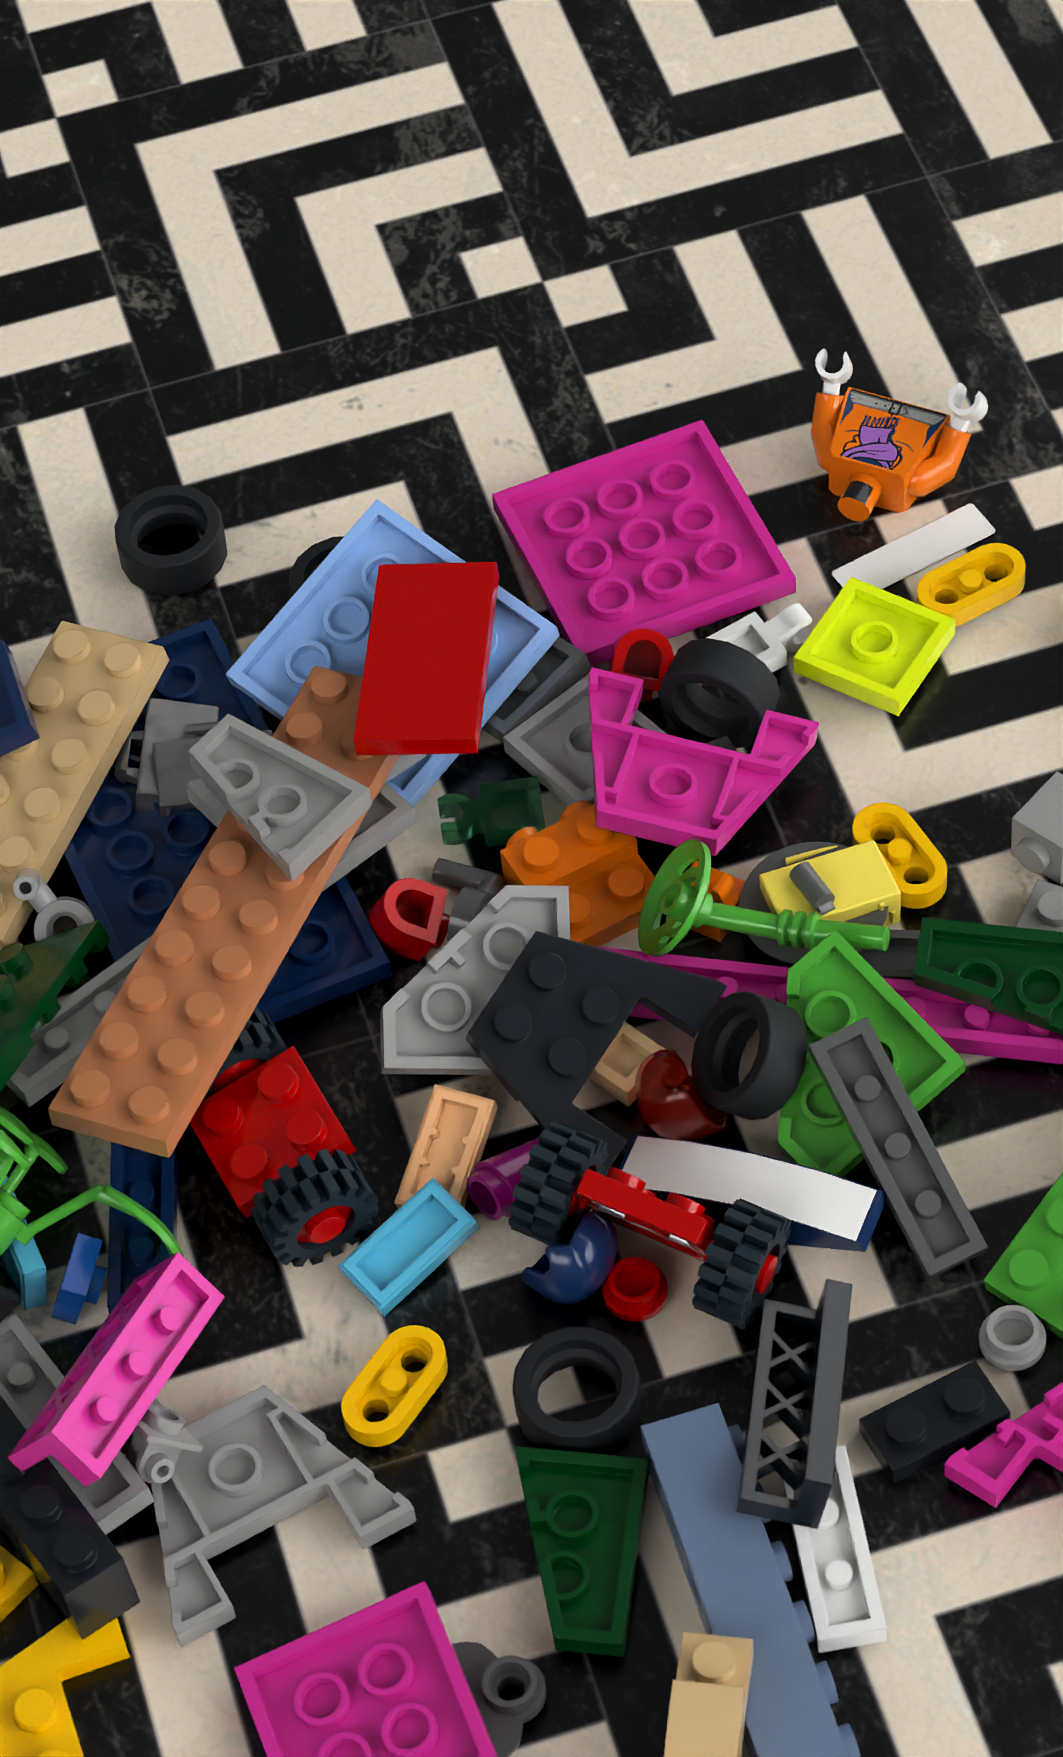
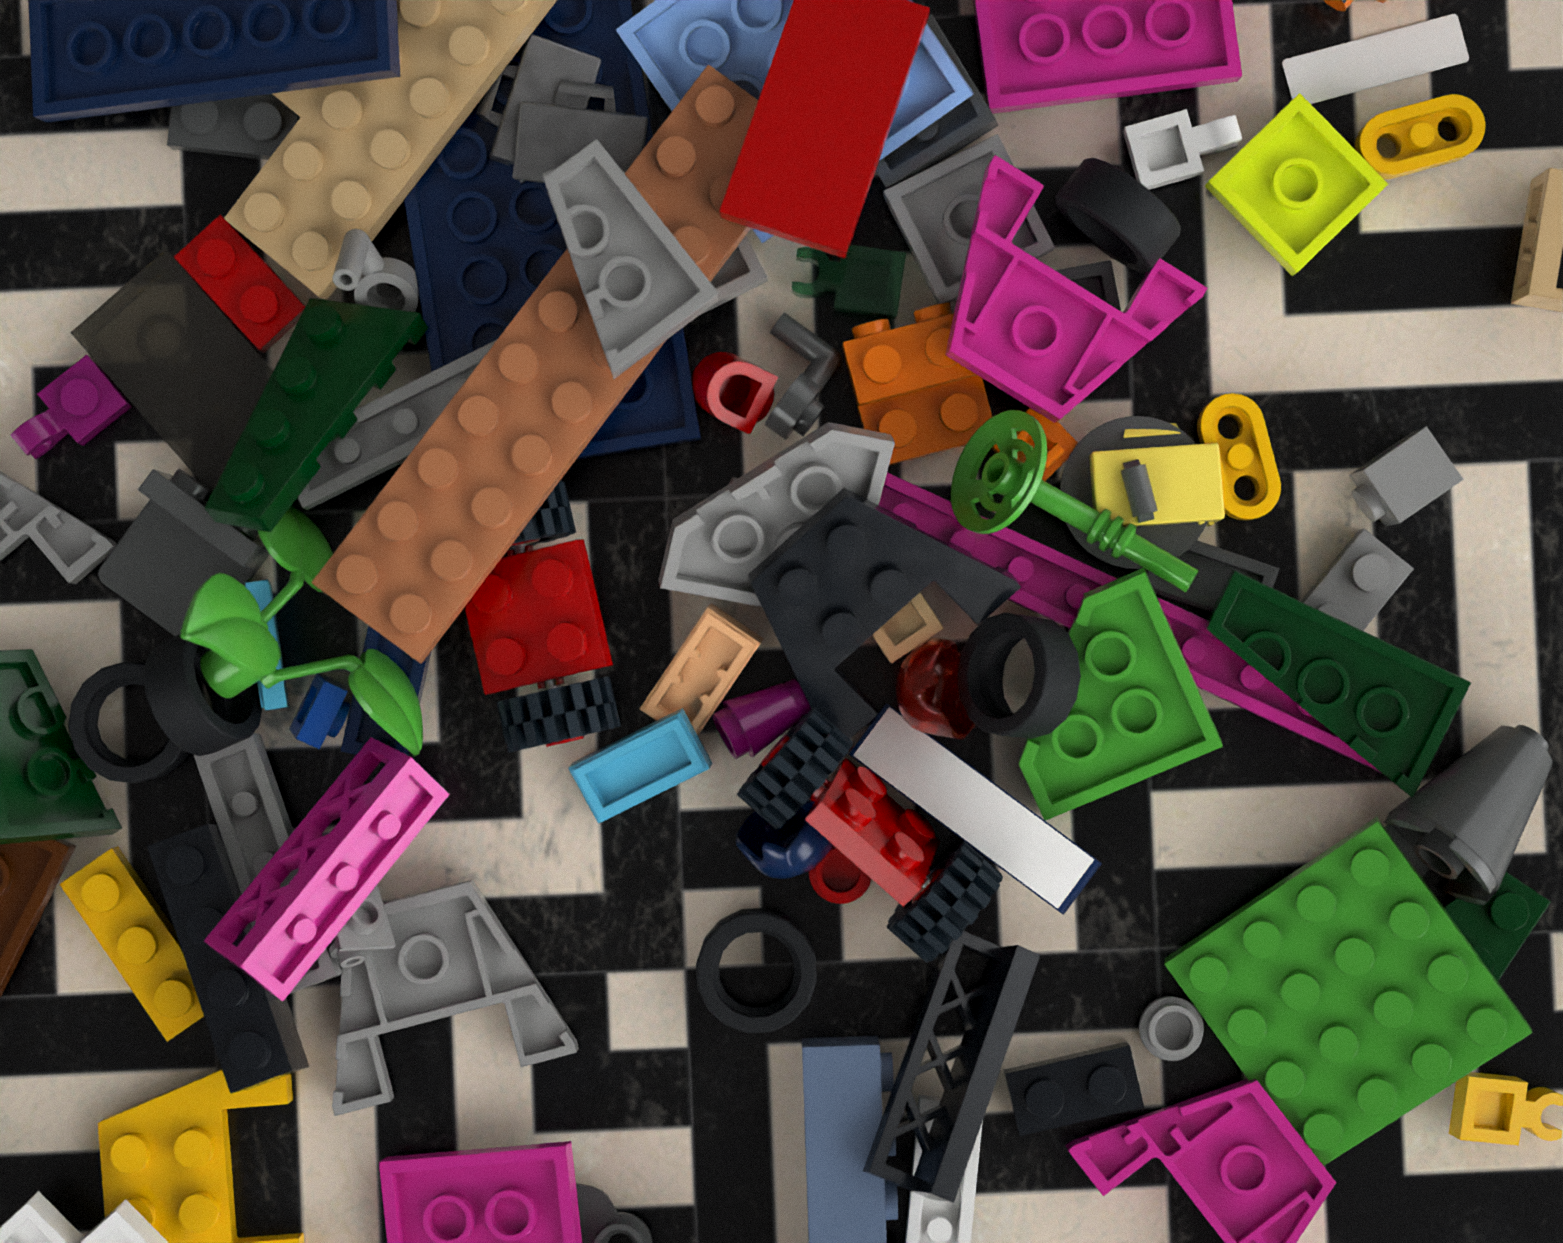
camera: 15 degrees right, 35 degrees up
yellow plate [341,1325,448,1447] -> none
dark green wing [514,1446,650,1657] -> none
red plate [608,628,674,702] -> none
dark grey plate [808,1017,988,1280] -> none

